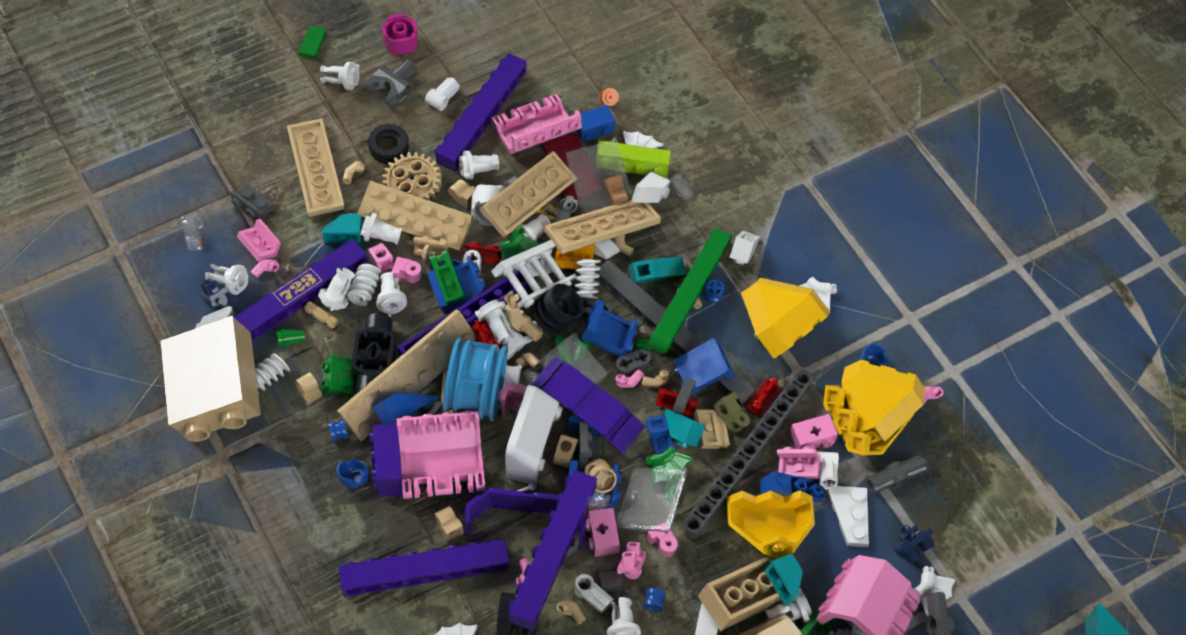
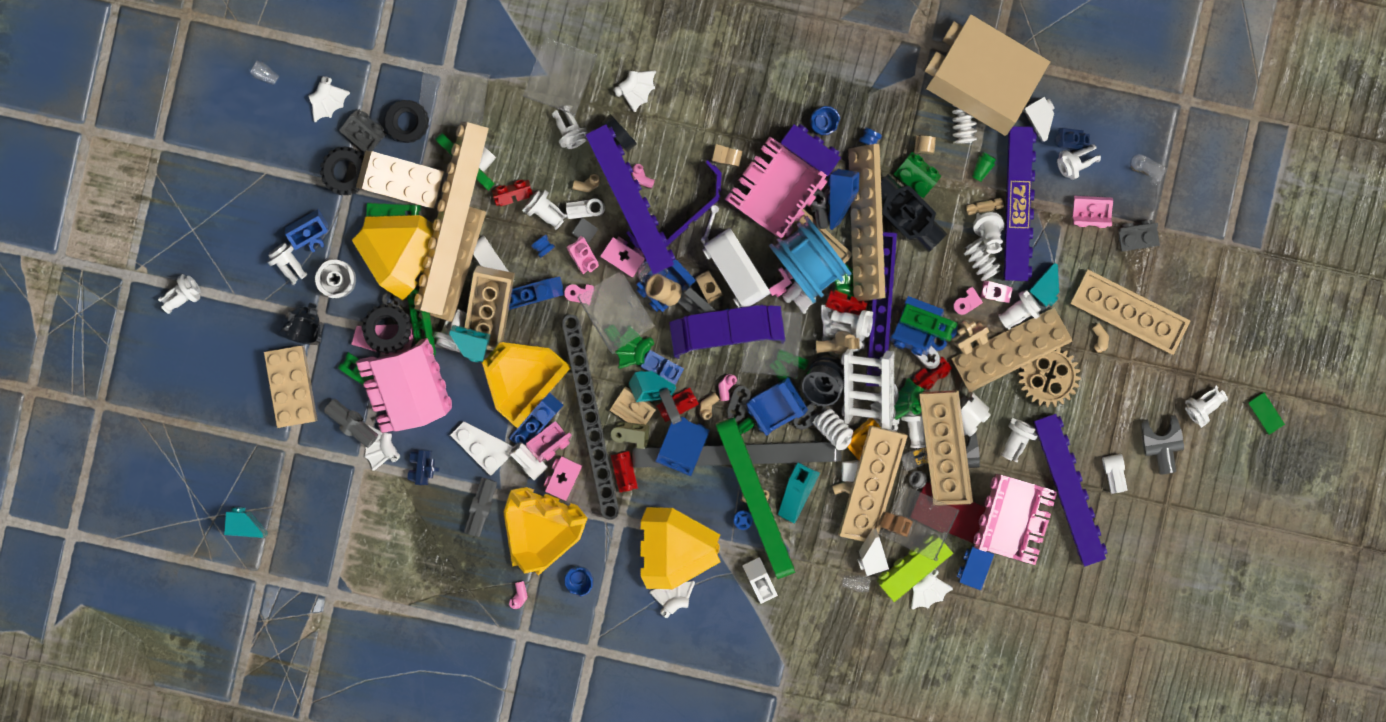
camera: 135 degrees right, 30 degrees up
bright pink arm [250,259,280,278] -> none
dark purple brick [339,539,509,597] -> none
black tyre [368,123,409,164] -> none
white piece [376,272,407,317] -> none
dark pink brick [382,14,418,56] -> none
tan leg [448,179,476,210] -> none
tan arm [515,353,542,370] -> none
orange wheel [599,88,619,106] -> none
yellow panel [841,360,926,444] -> none
none -> blue slope [509,276,565,310]

